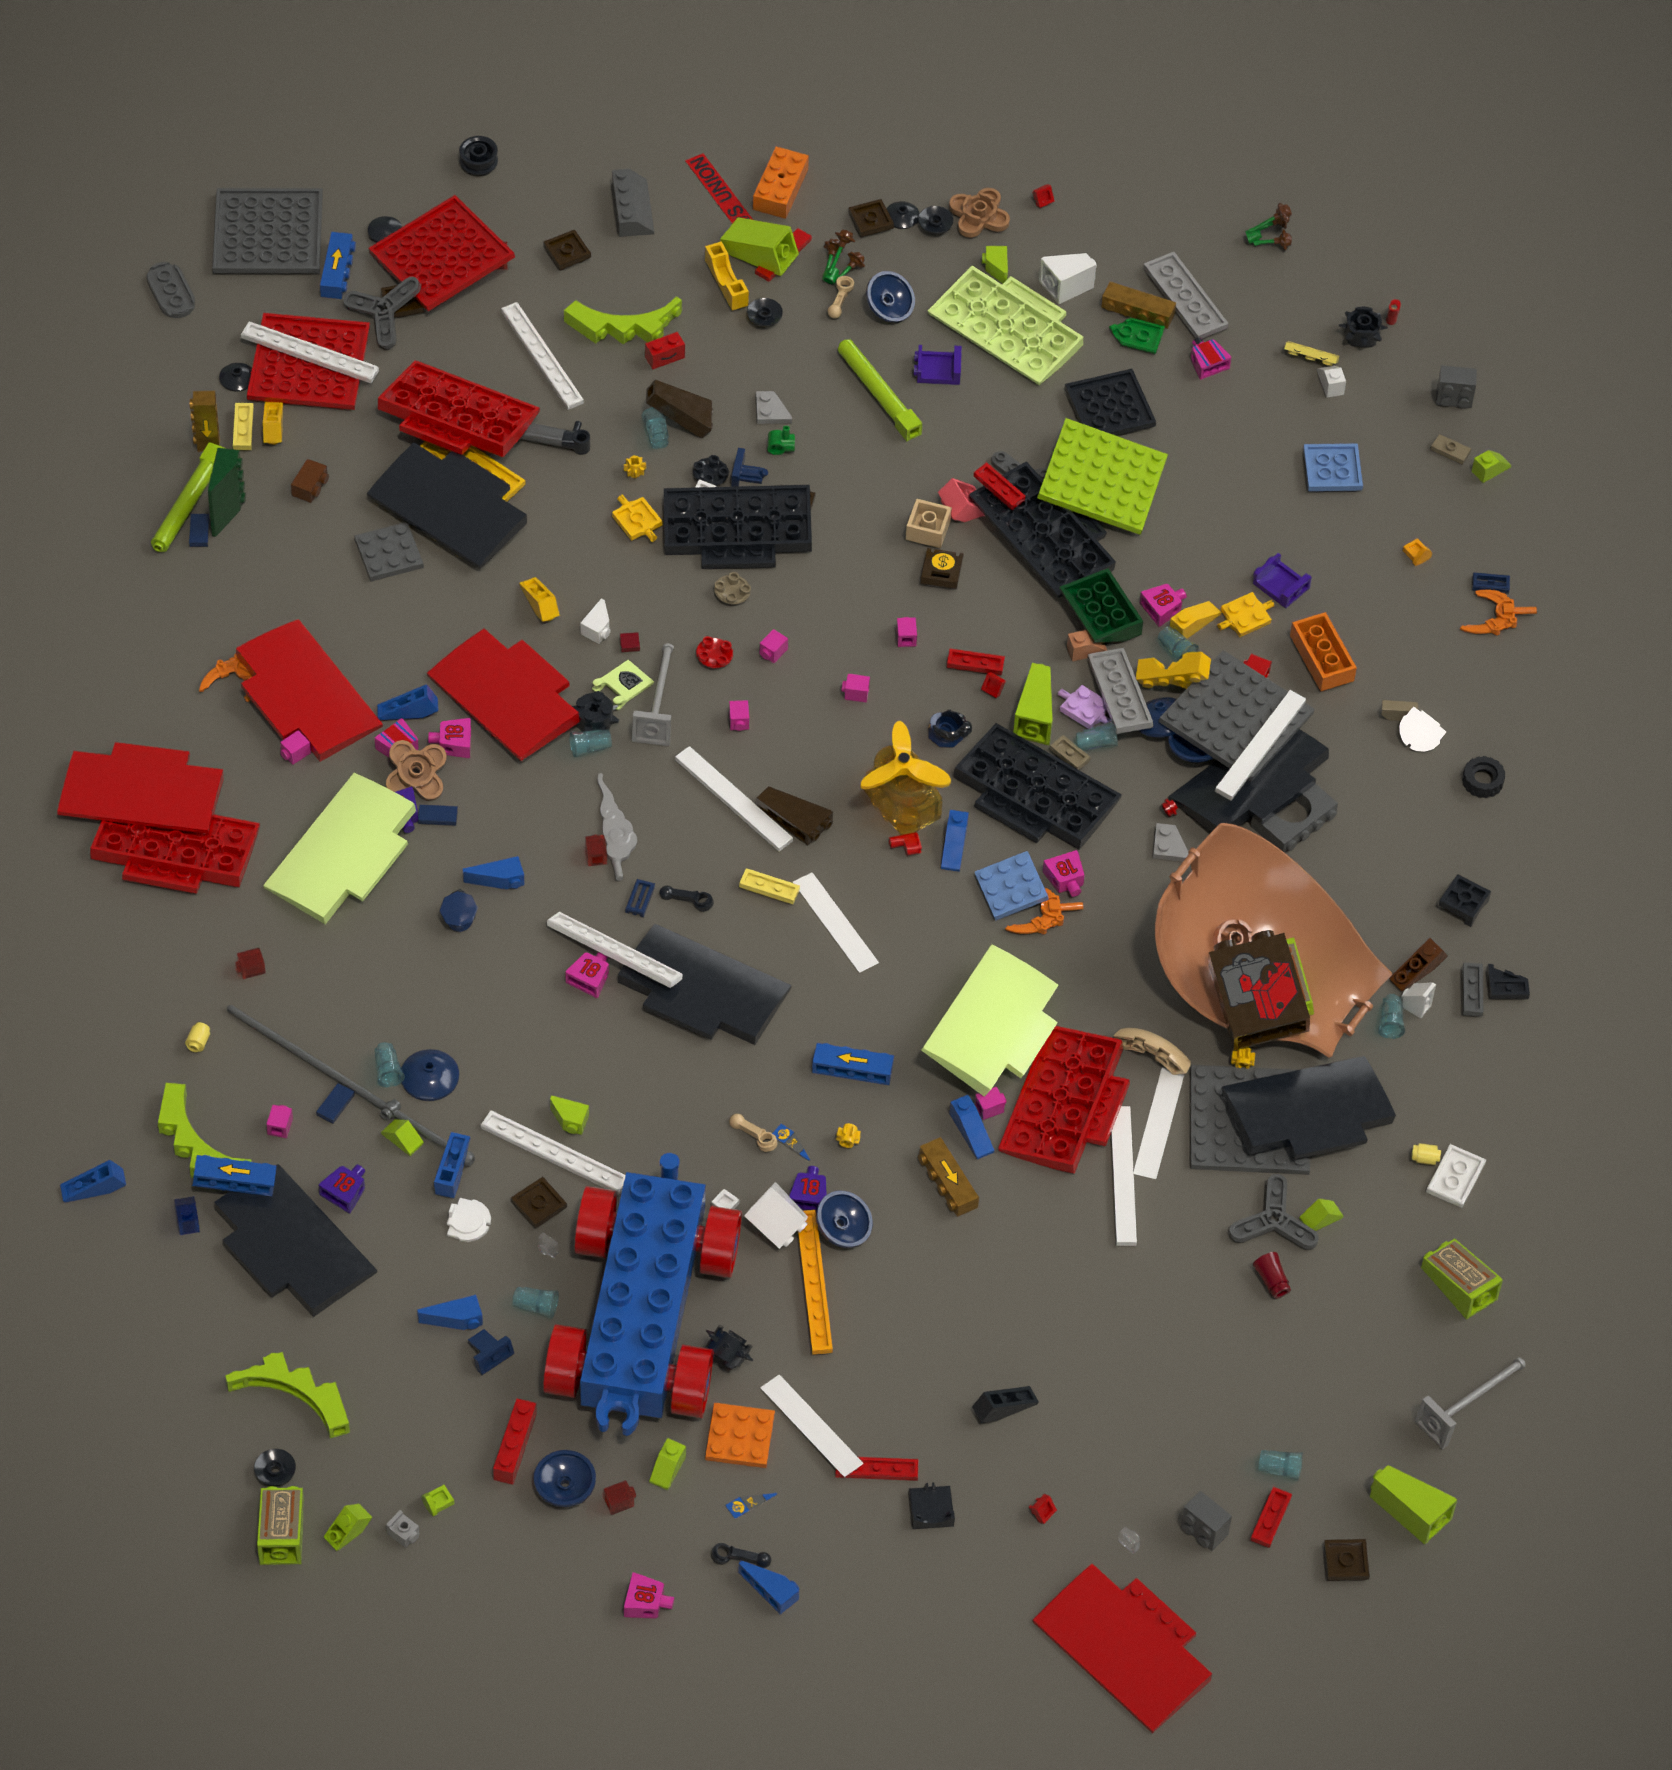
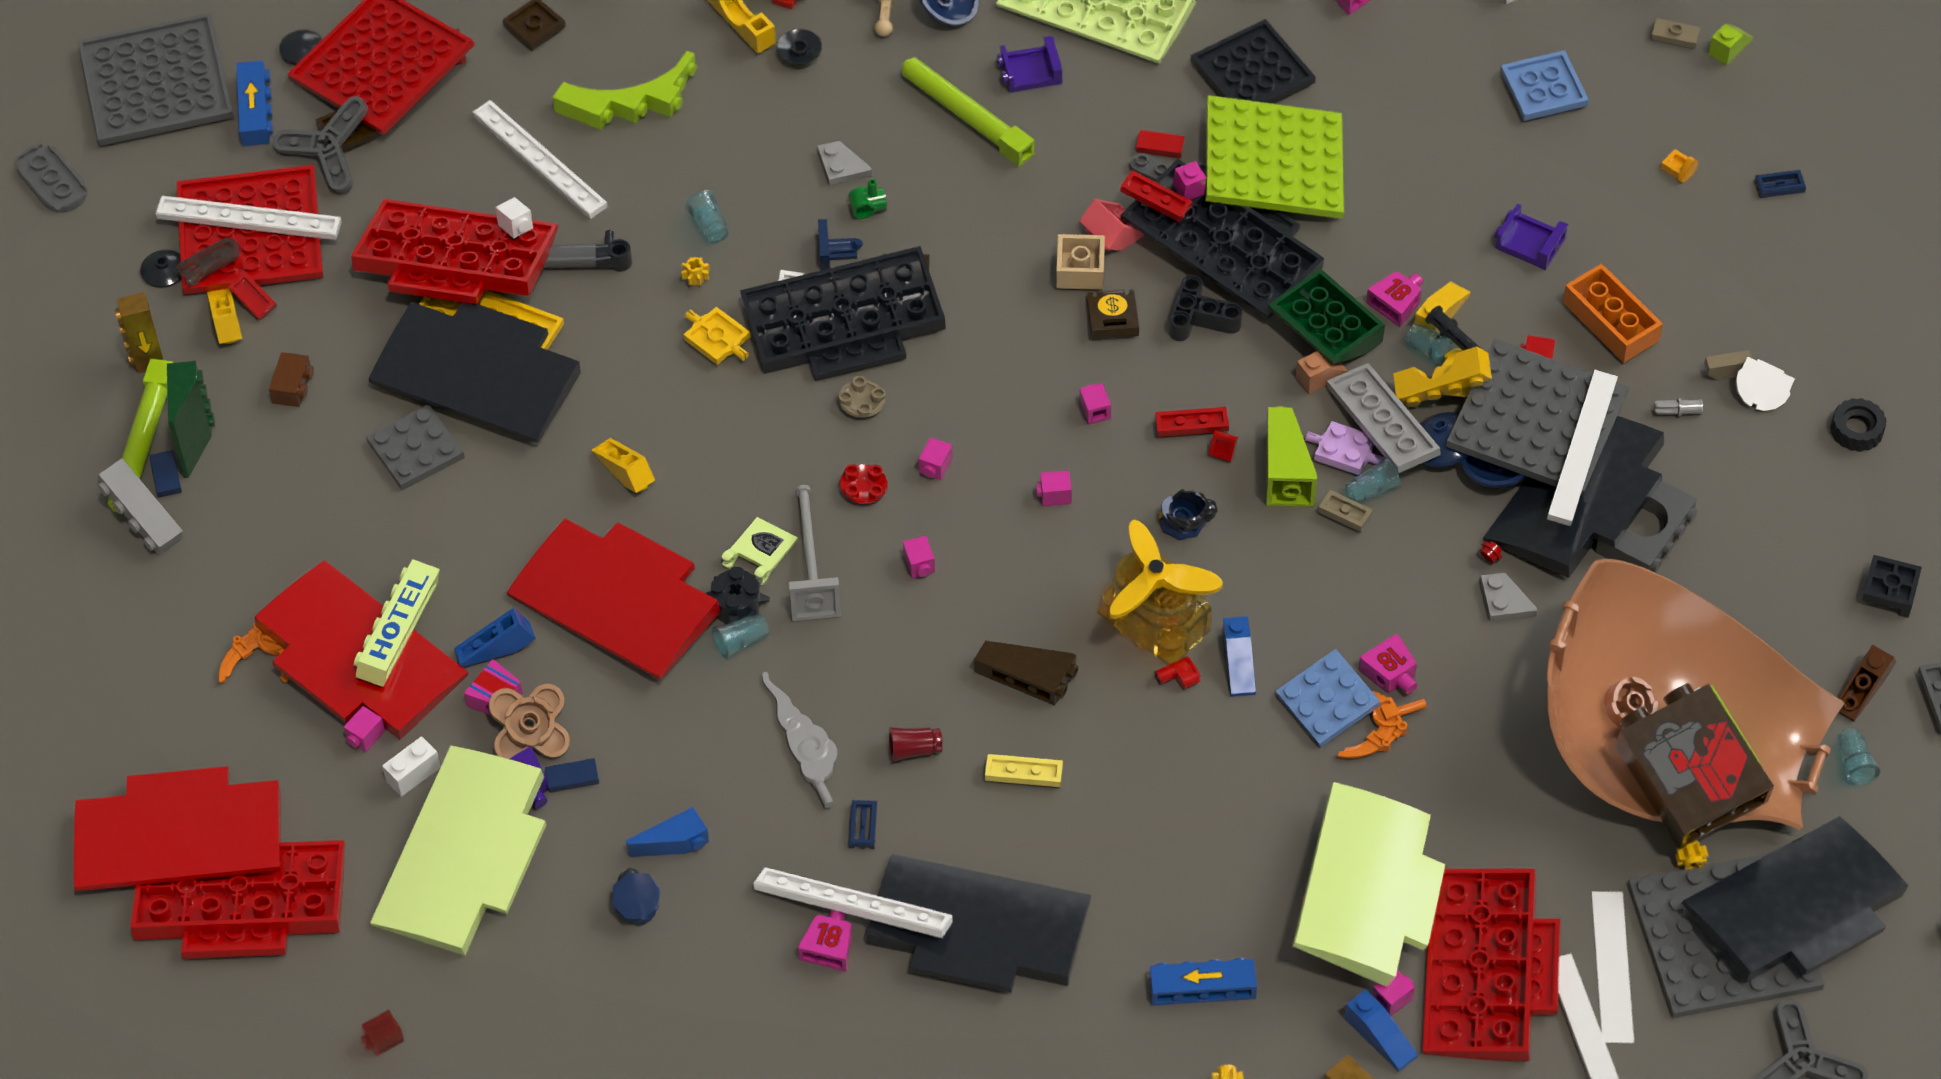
camera: 10 degrees left, 0 degrees up
light yellow plate [233,403,254,450] -> none
dark pink torso [428,718,471,758] -> none
white slope [580,598,610,644] -> none
clear red brick [585,835,607,866] -> none
dark red tile [620,632,640,652] -> none
red brick [645,332,685,370] -> none
dark brown slope [646,379,713,438] -> none
black piece [659,885,714,911] -> none
white tile [675,746,793,852] -> none
black dish [693,455,729,486] -> none
white sticker [793,873,879,973] -> none
black slope [953,723,1122,850] -> none
tan brick [1114,1028,1191,1075] -> none
yellow plate [1217,592,1274,638] -> none
lime slope [1299,1199,1344,1231] -> none
white slope [1401,983,1436,1018] -> none
orange bar [1460,590,1537,636] -> none
none -> light grey brick [97,458,183,555]
none -> clear smoke plate [176,238,240,286]
none -> red tile [227,272,277,321]
none -> yellowish green brick [354,559,440,687]
none -> white brick [382,736,441,797]
none -> white brick [496,197,533,238]
none -> dark red plant [889,727,943,762]
none -> red tile [1136,130,1185,158]
none -> black beam [1169,275,1242,341]
none -> dark pink brick [1173,161,1206,200]
none -> black pin [1425,306,1483,351]
none -> light grey axle [1654,398,1703,417]

